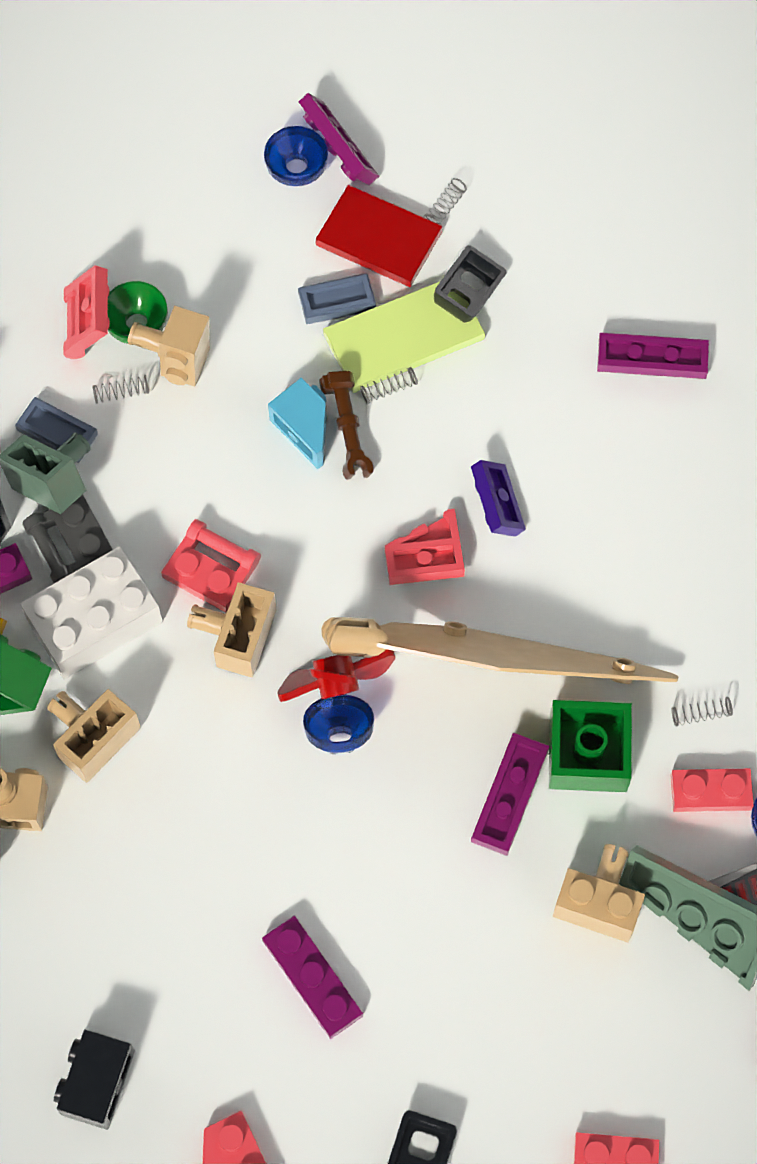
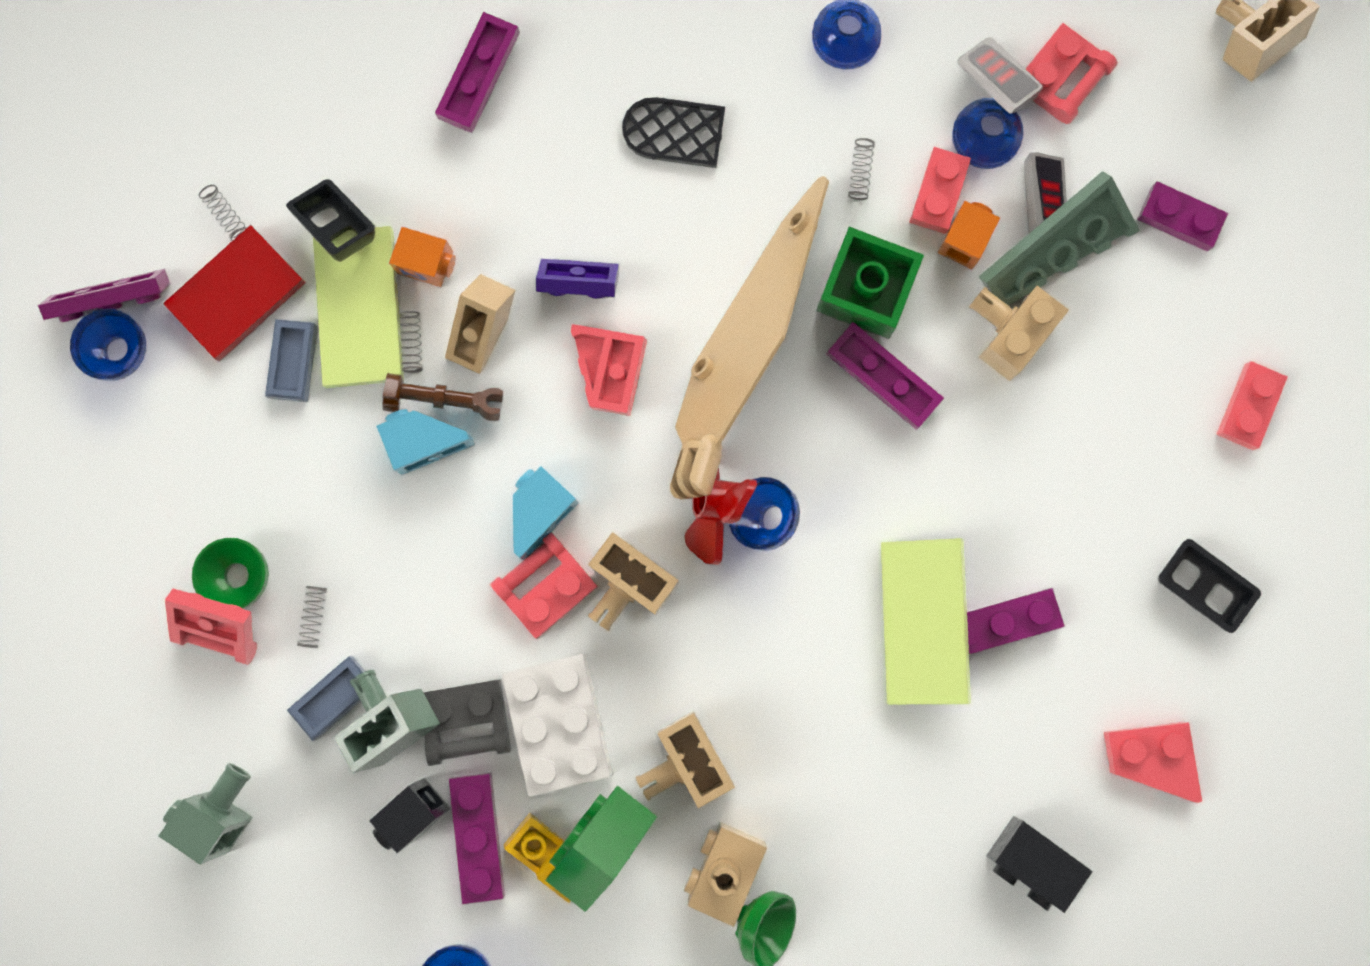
camera: 70 degrees left, 15 degrees up
tan brick [128,305,210,387] -> none
none -> orange brick [389,227,456,287]
none -> tan slope [445,274,516,374]
none -> medium azure slope [513,466,579,560]
none -> black window [622,97,725,168]
none -> yellowish green tile [881,538,971,705]
none -> orange brick [937,201,1001,270]

